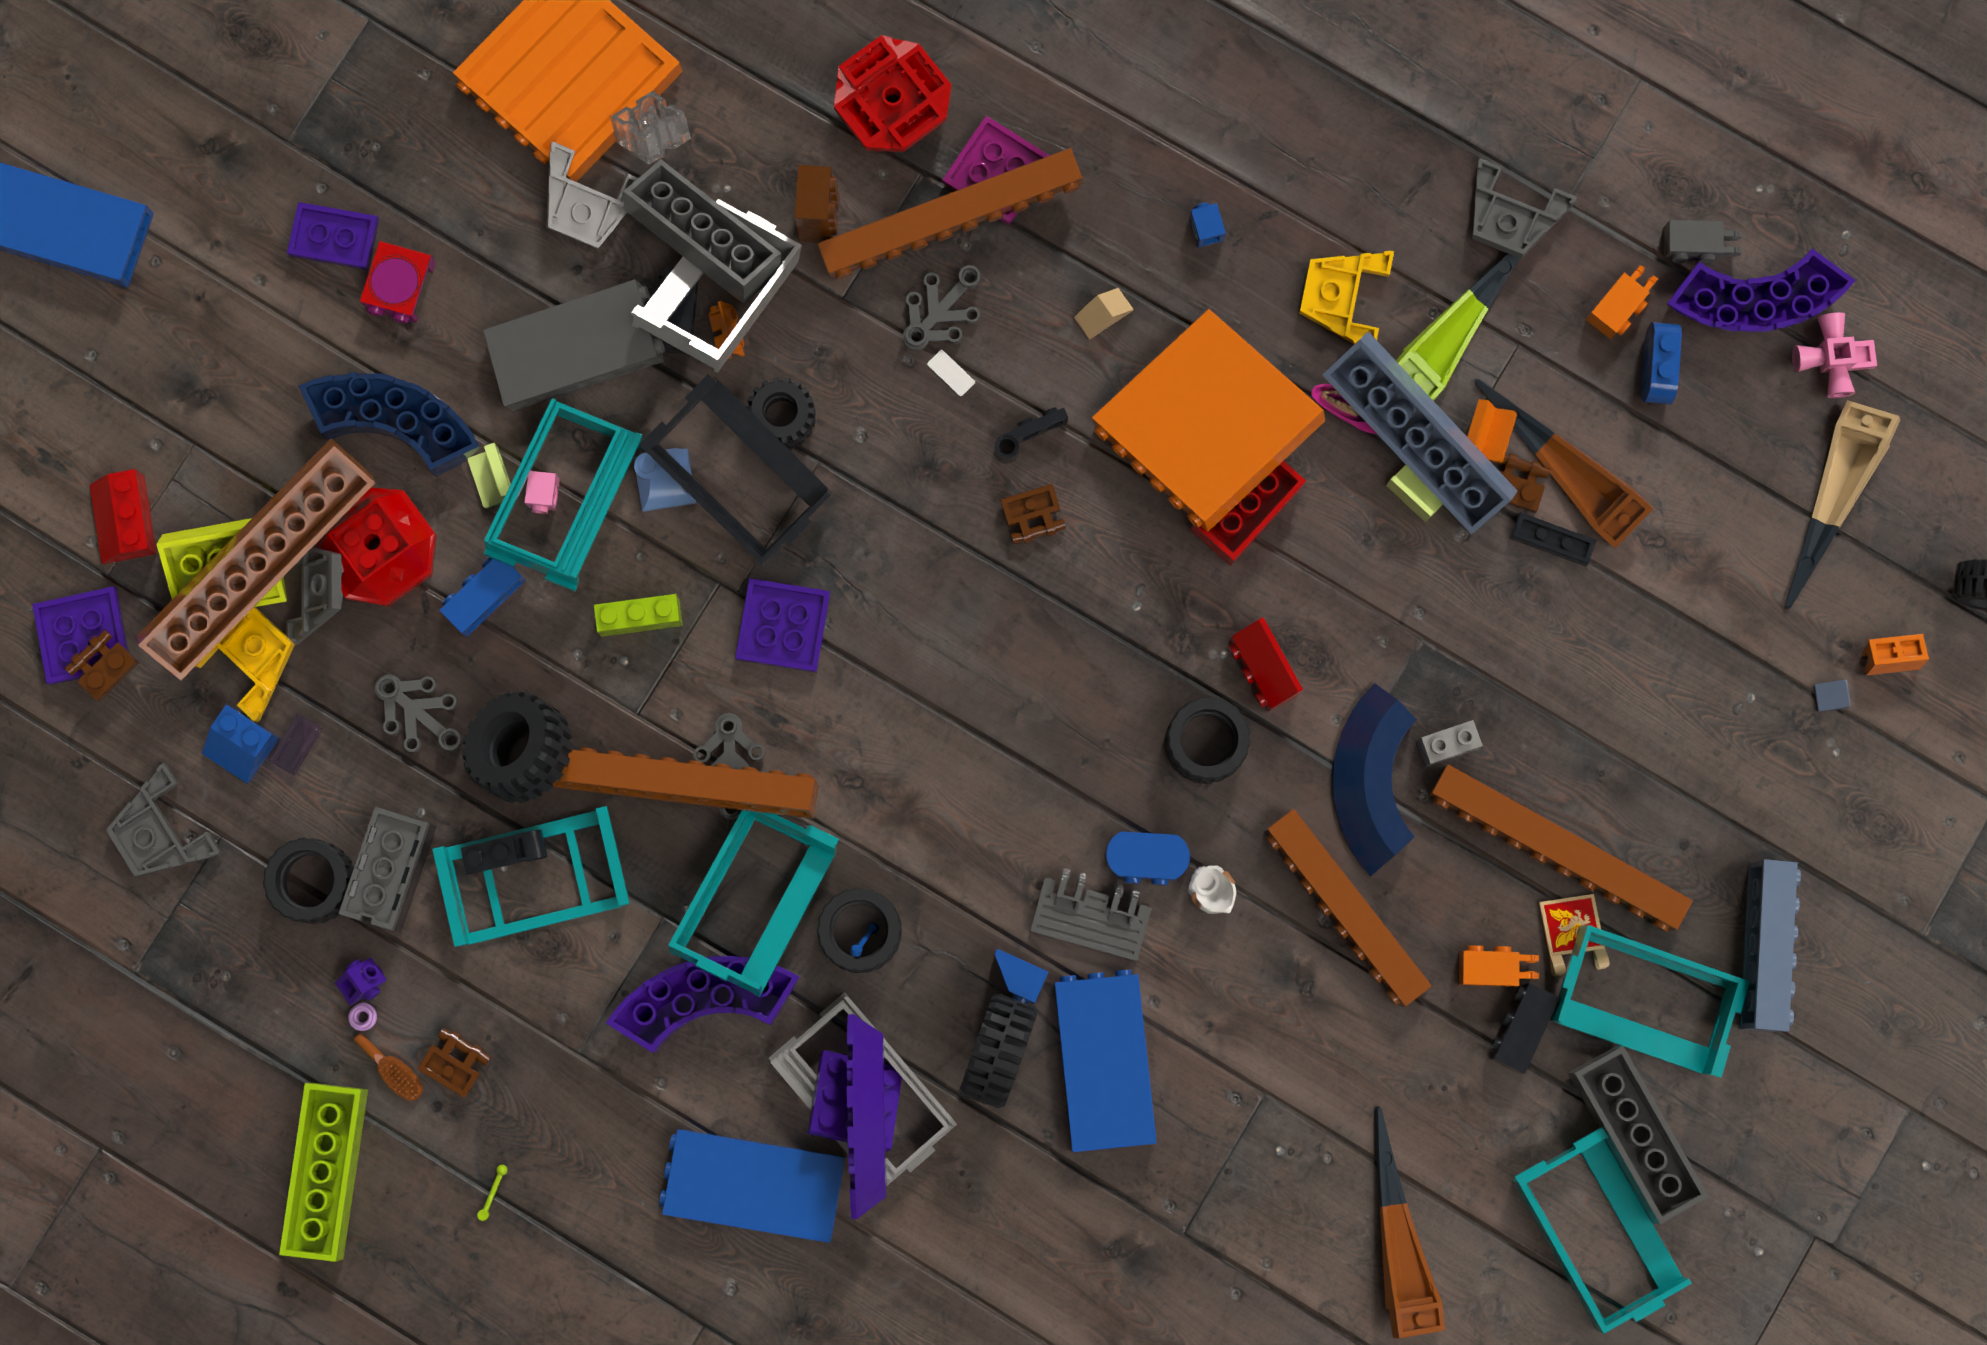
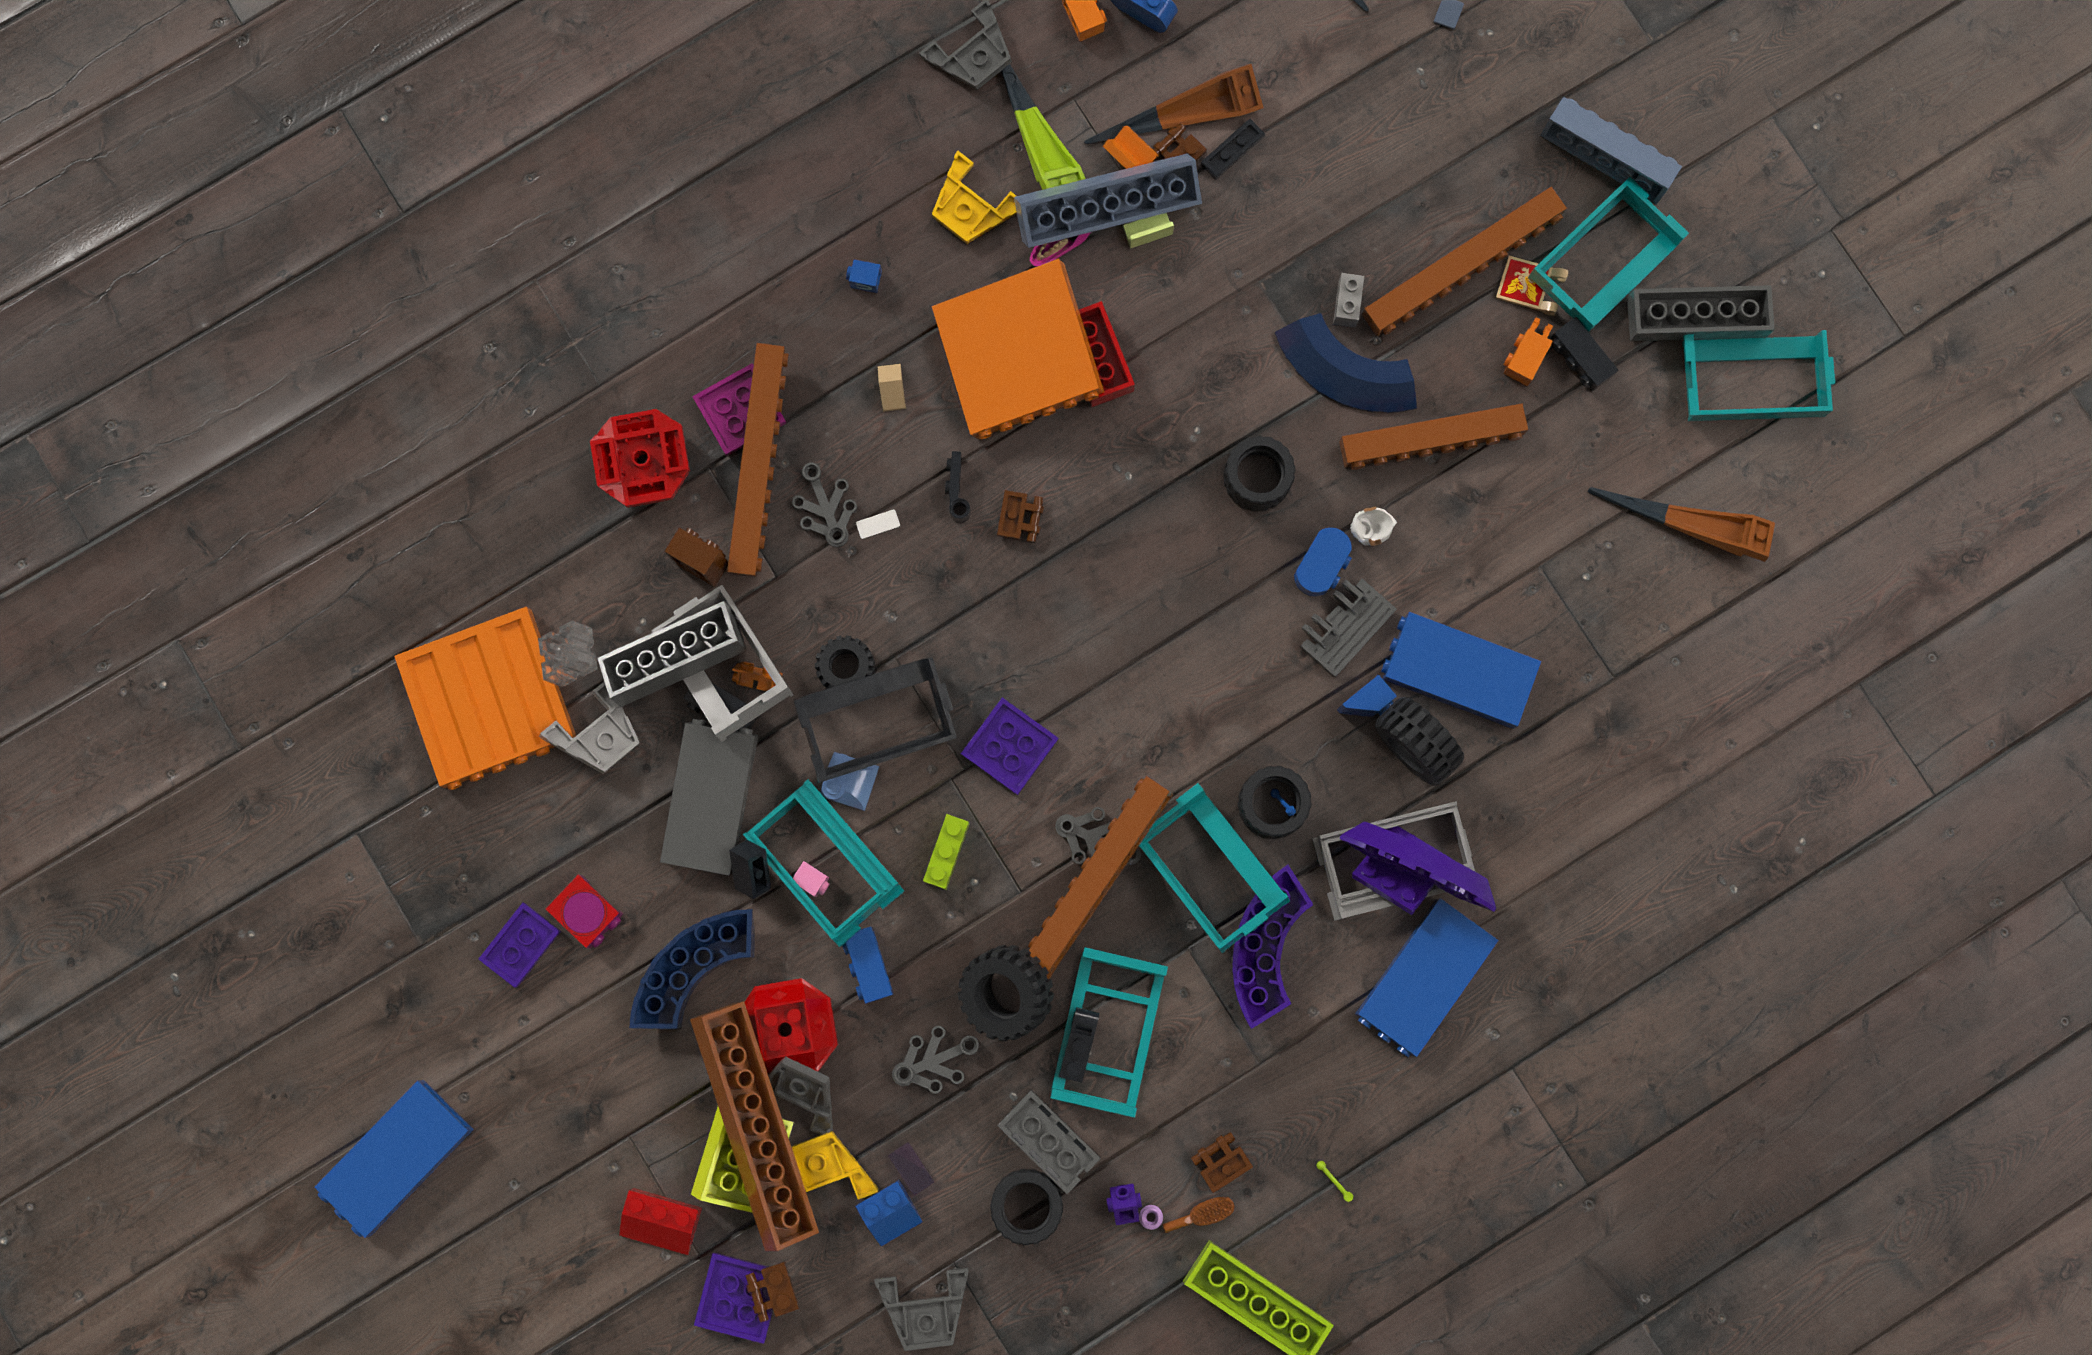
camera: 60 degrees left, 0 degrees up
yellowish green panel [468,443,511,509] -> none
red slope [1228,617,1303,712] -> none
none -> black brick [729,840,771,899]

